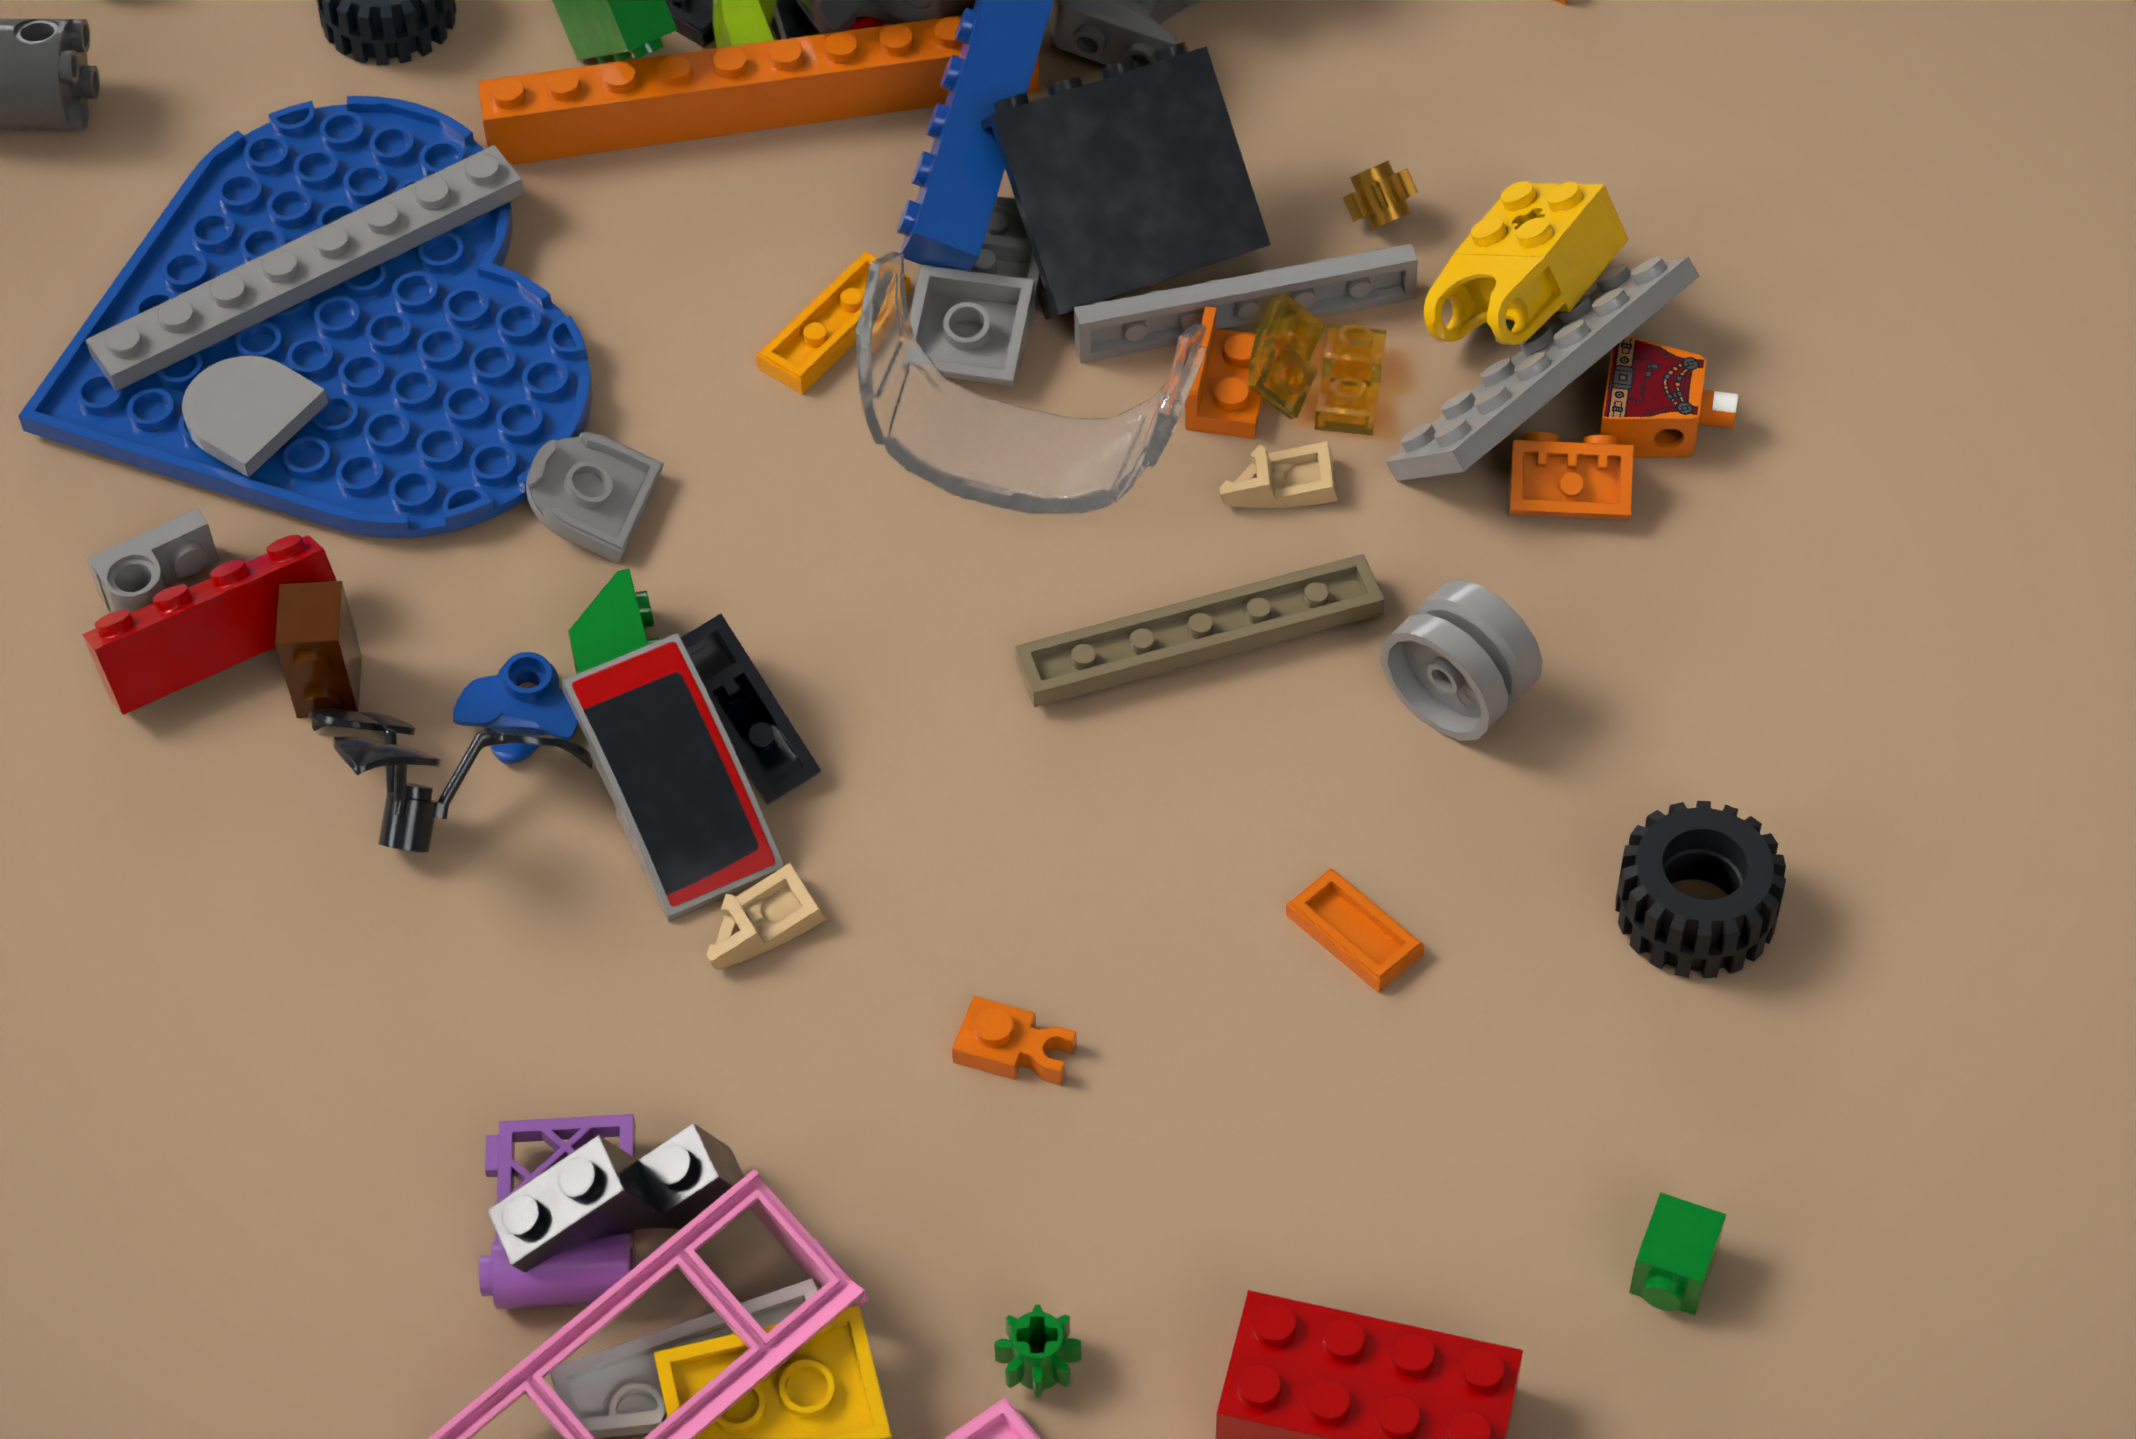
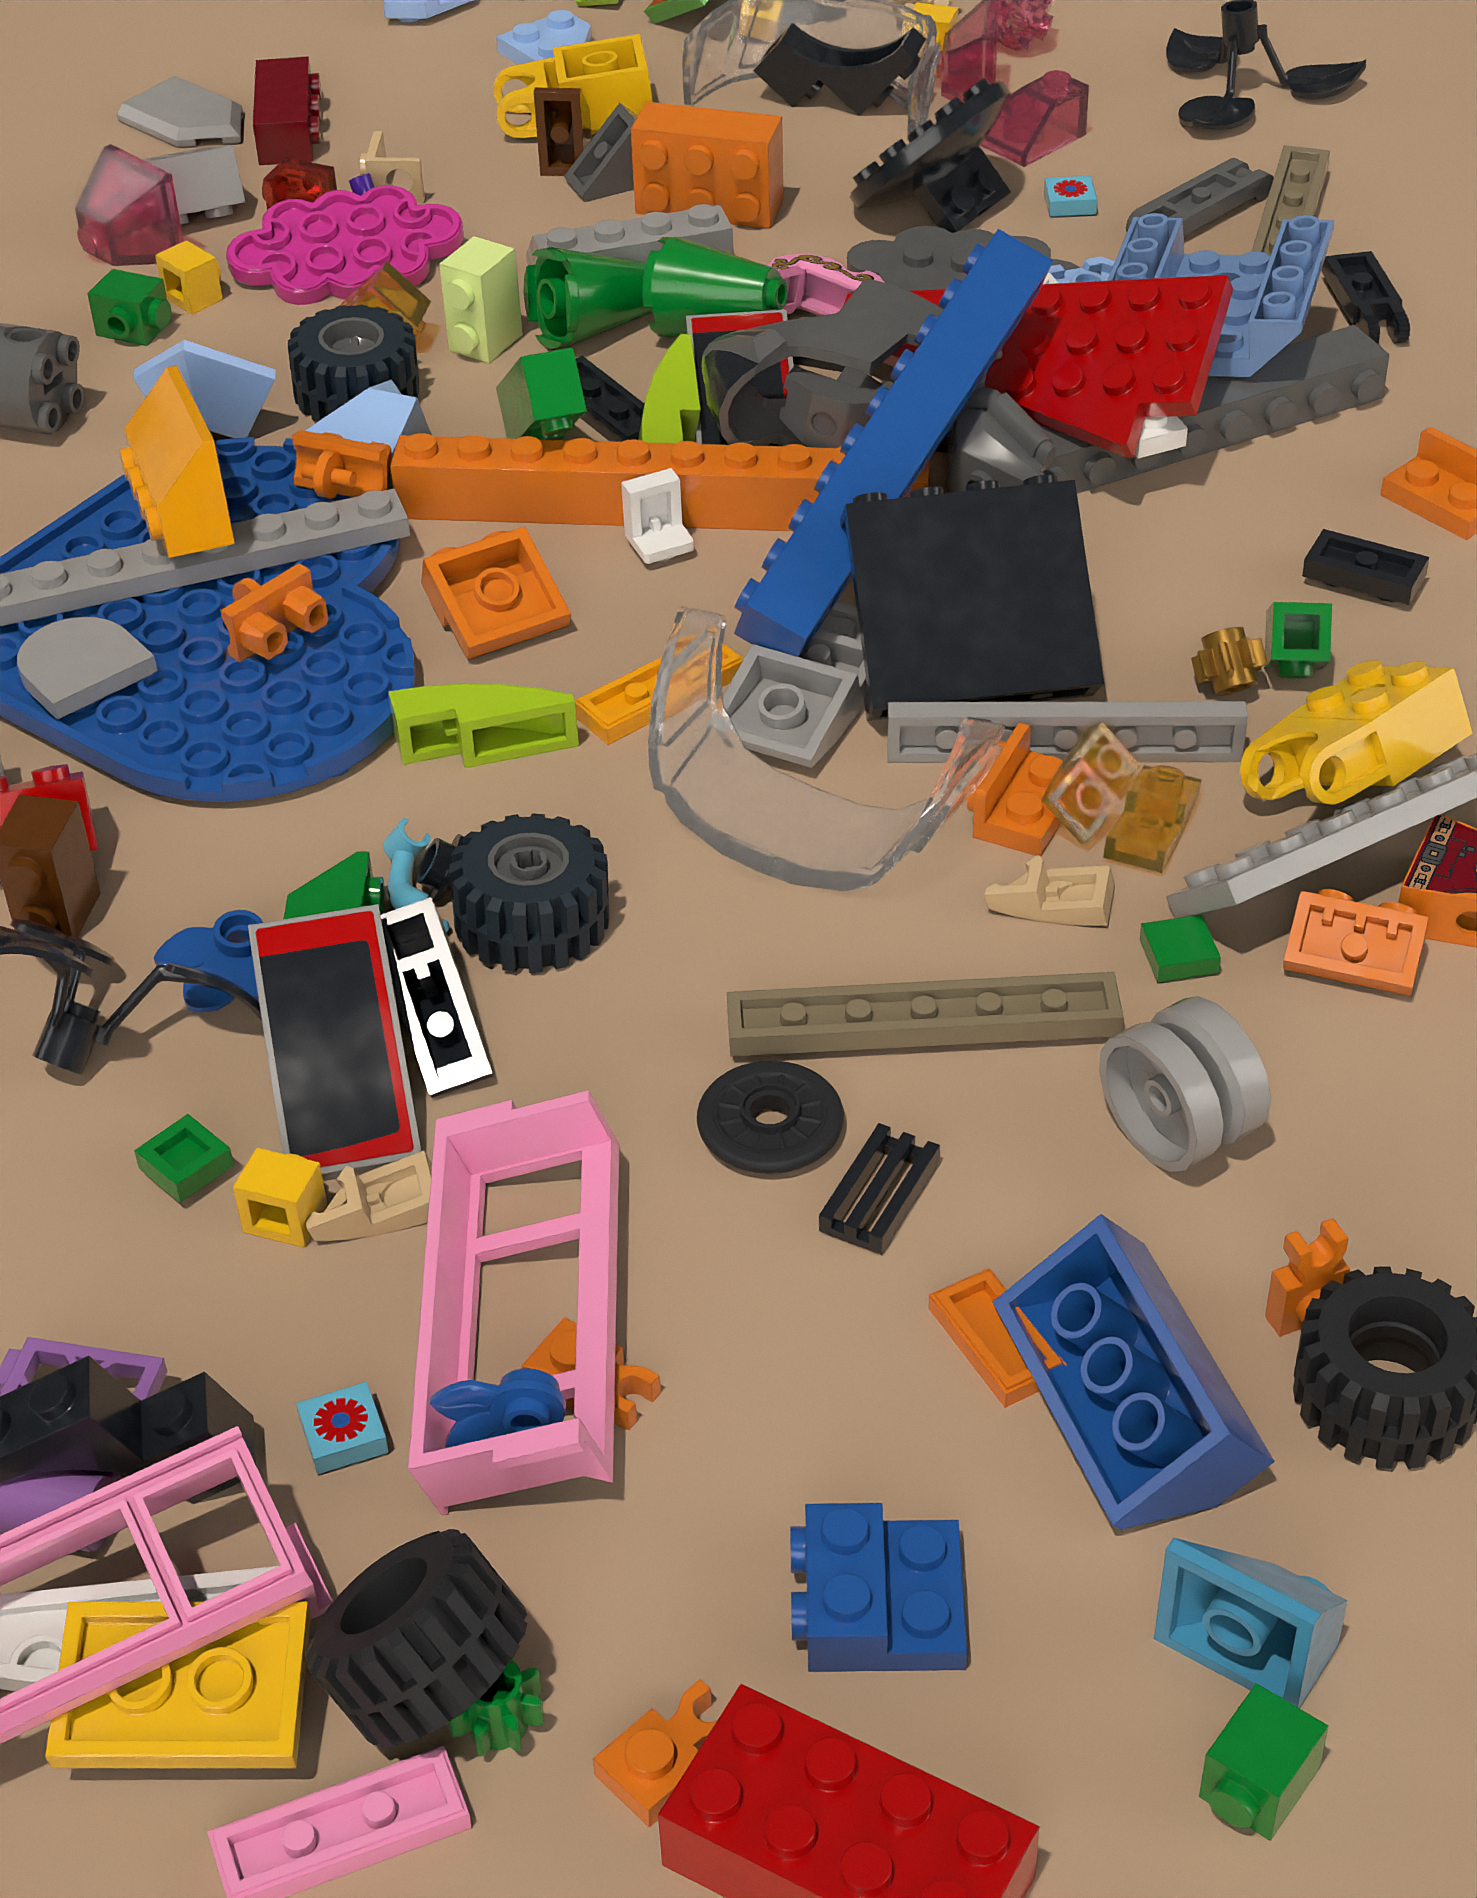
camera: 15 degrees right, 10 degrees down
light grey tile [526,432,664,564] -> none
none -> light orange slope [119,365,235,558]
none -> light blue slope [133,340,276,438]
none -> green plate [134,1114,234,1203]
none -> orange hips [220,563,328,662]
none -> yellow plate [233,1147,328,1248]
none -> orange hips [292,430,392,499]
none -> medium azure tile [296,1382,389,1475]
none -> light blue slope [305,380,432,458]
none -> black tyre [305,1529,527,1747]
none -> medium azure piece [383,818,450,932]
none -> lime slope [388,683,579,768]
none -> bright pink piece [408,1090,619,1515]
none -> black plate [416,834,465,904]
none -> orange plate [421,526,571,660]
none -> blue plate [430,1368,566,1448]
none -> black wheel [450,813,610,973]
none -> orange plate [593,1679,717,1828]
none -> white bracket [621,468,694,564]
none -> black wheel [697,1061,844,1174]
none -> blue plate [790,1503,967,1672]
none -> black tile [819,1123,940,1255]
none -> blue slope [993,1214,1275,1530]
none -> green tile [1140,914,1221,983]
none -> dark azure slope [1154,1538,1348,1708]
none -> green brick [1264,602,1332,679]
none -> orange plate [1265,1218,1350,1337]
none -> black plate [1302,529,1430,605]

